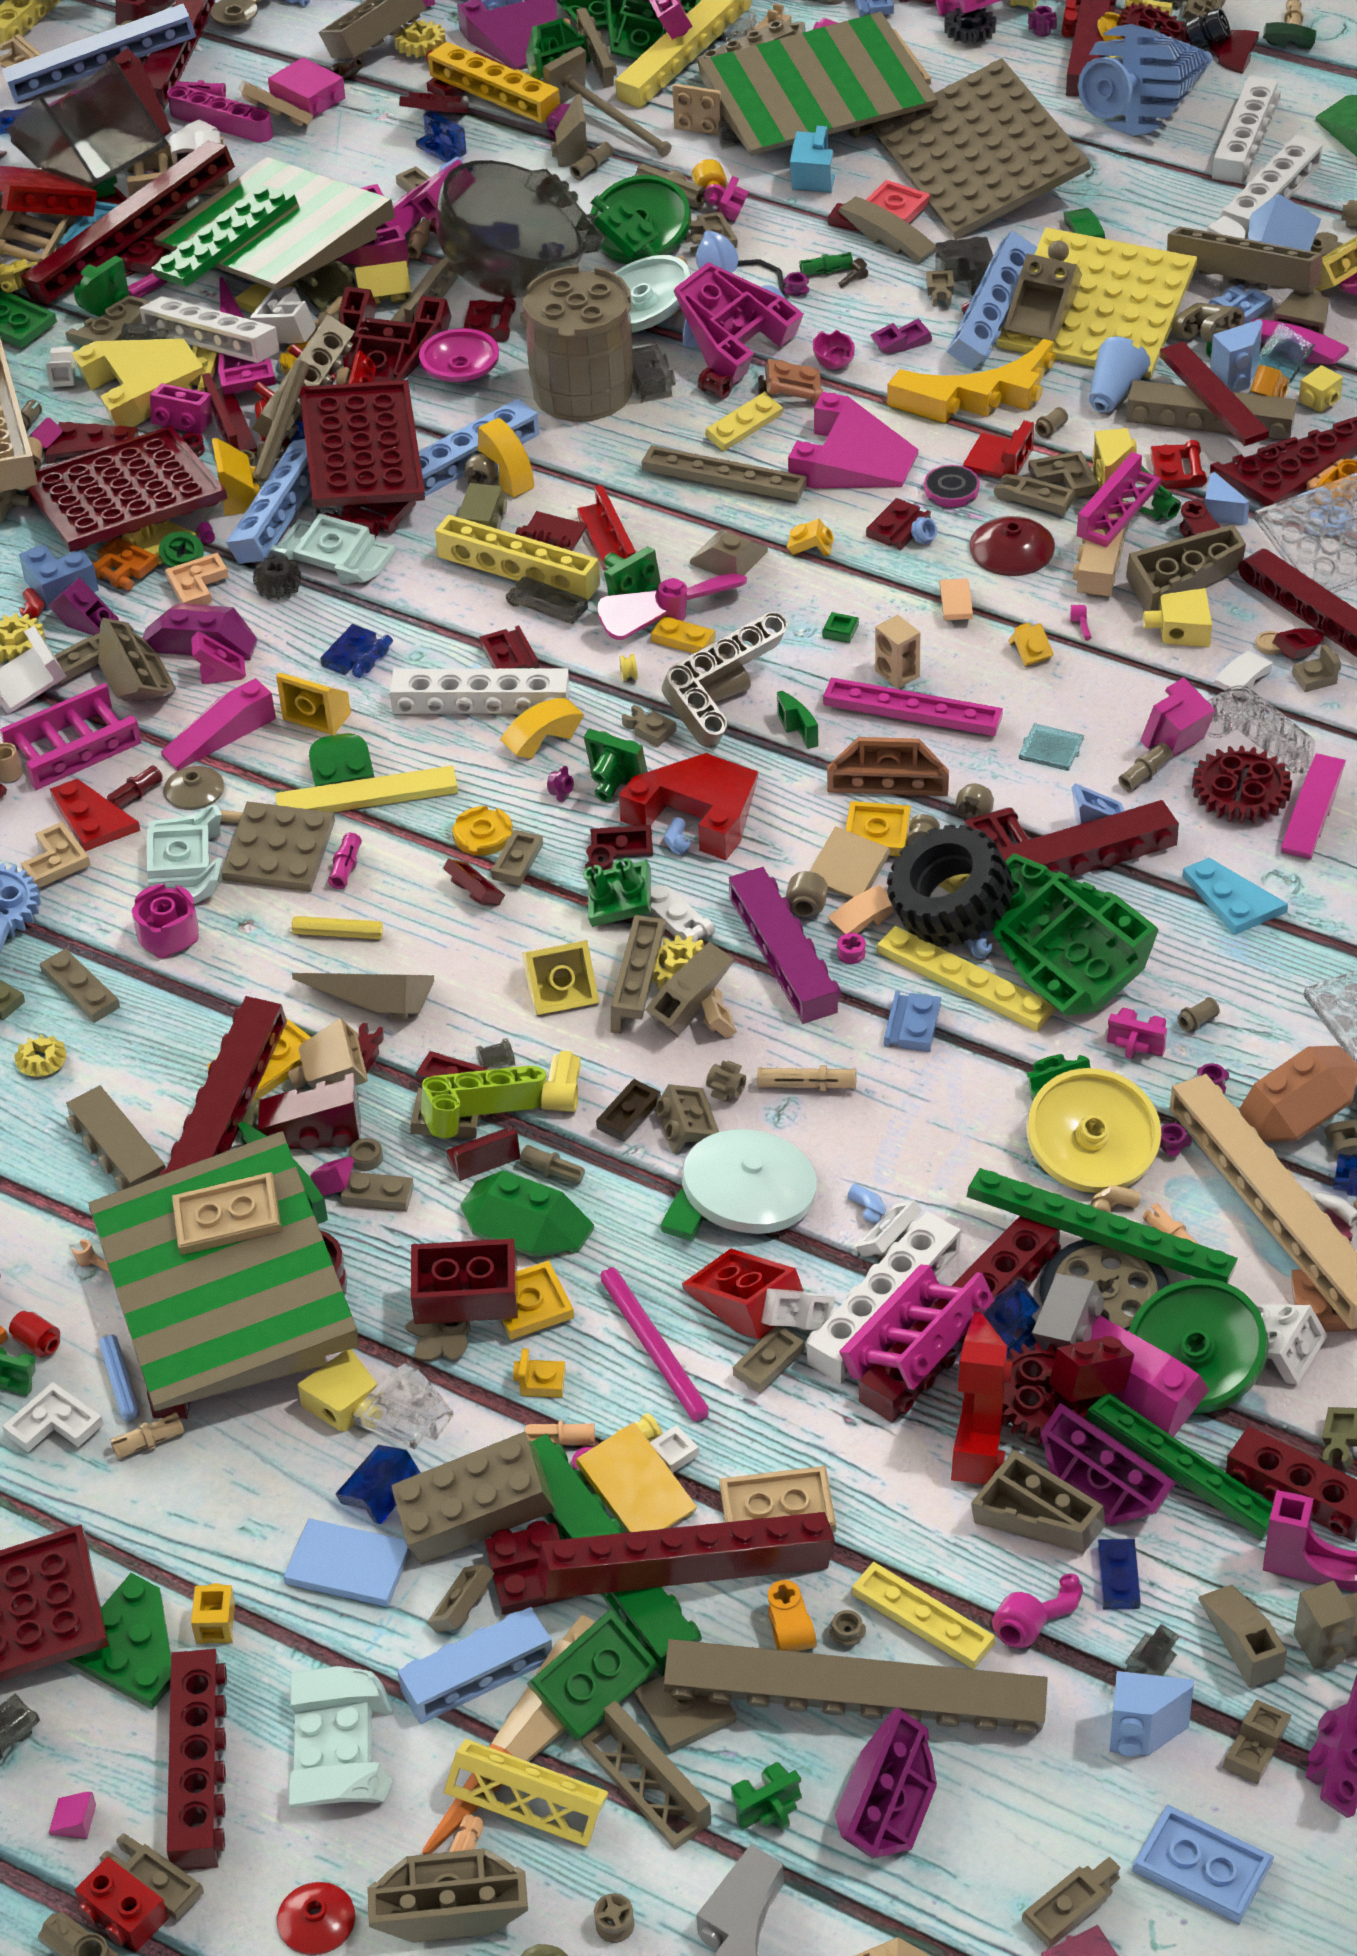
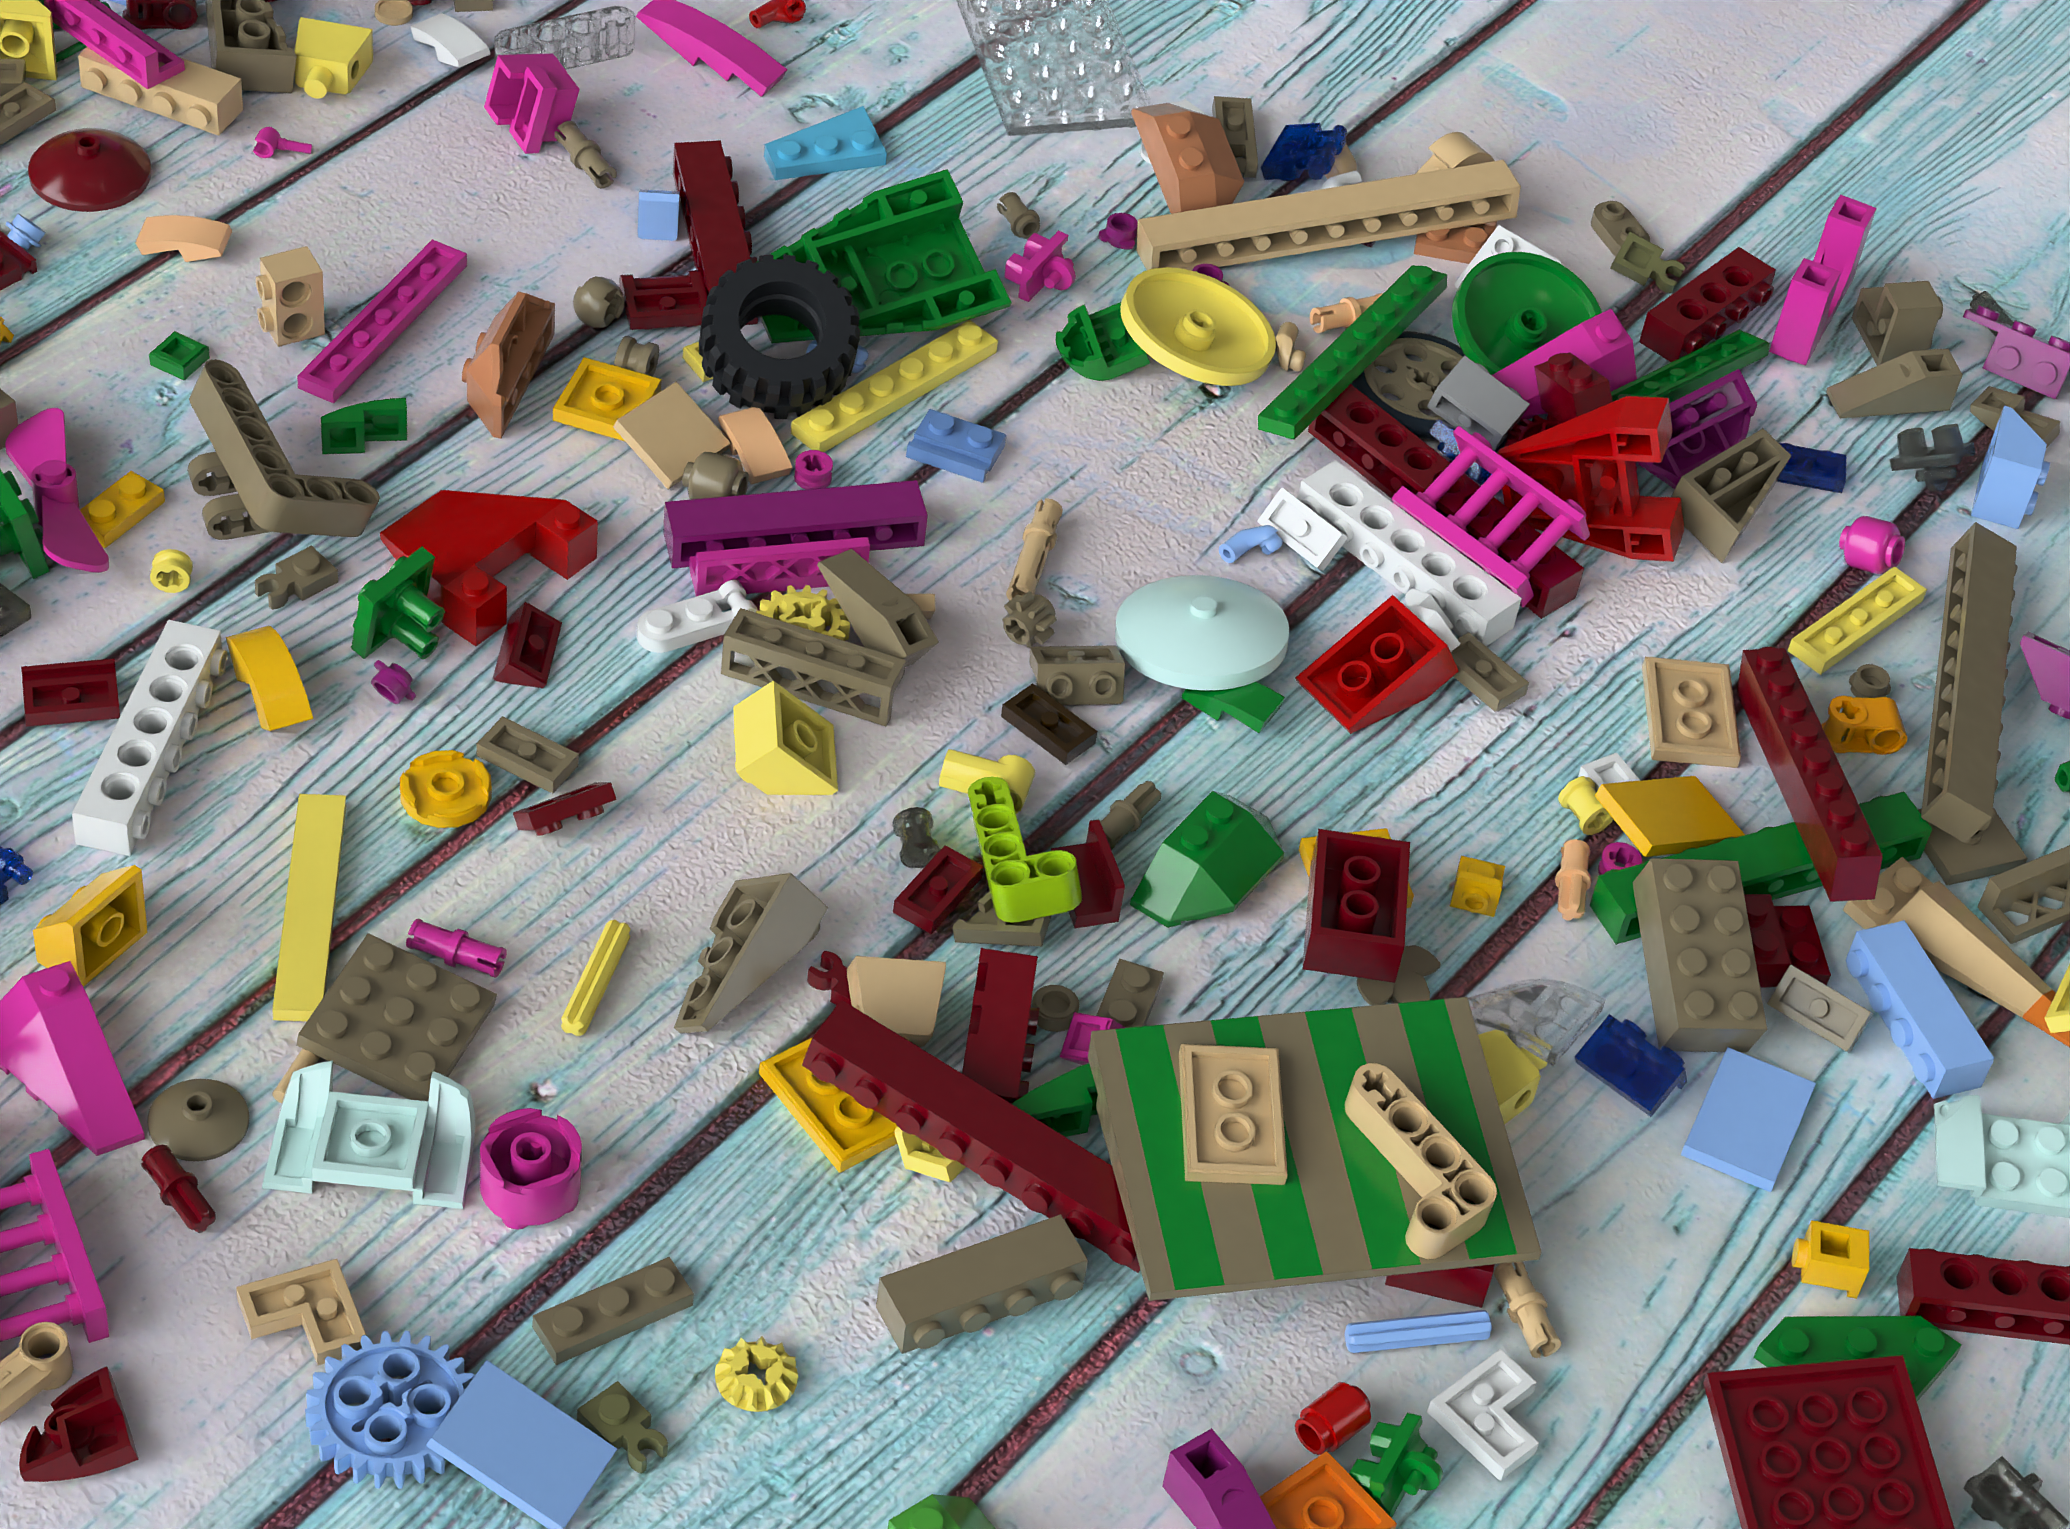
camera: 90 degrees left, 0 degrees up
red wing [50,778,141,852] -> none
light nougat hand [72,1239,110,1273] -> none
green slope [309,733,374,787] -> none
green tile [527,1609,660,1741] -> none
green plate [583,858,651,927] -> none
dark red plate [585,844,617,873] -> none
dark pink axle [600,1267,709,1422] -> none
light blue arm [663,817,691,855] -> none
yellow bracket [1008,623,1054,666] -> none
clear light blue piece [1019,723,1084,771] -> none
dark pink arm [1042,1573,1083,1621] -> none
dark red gear [1192,745,1292,824] -> none
none -> dark pink fence [689,537,870,596]
none -> tan beam [1344,1063,1497,1259]

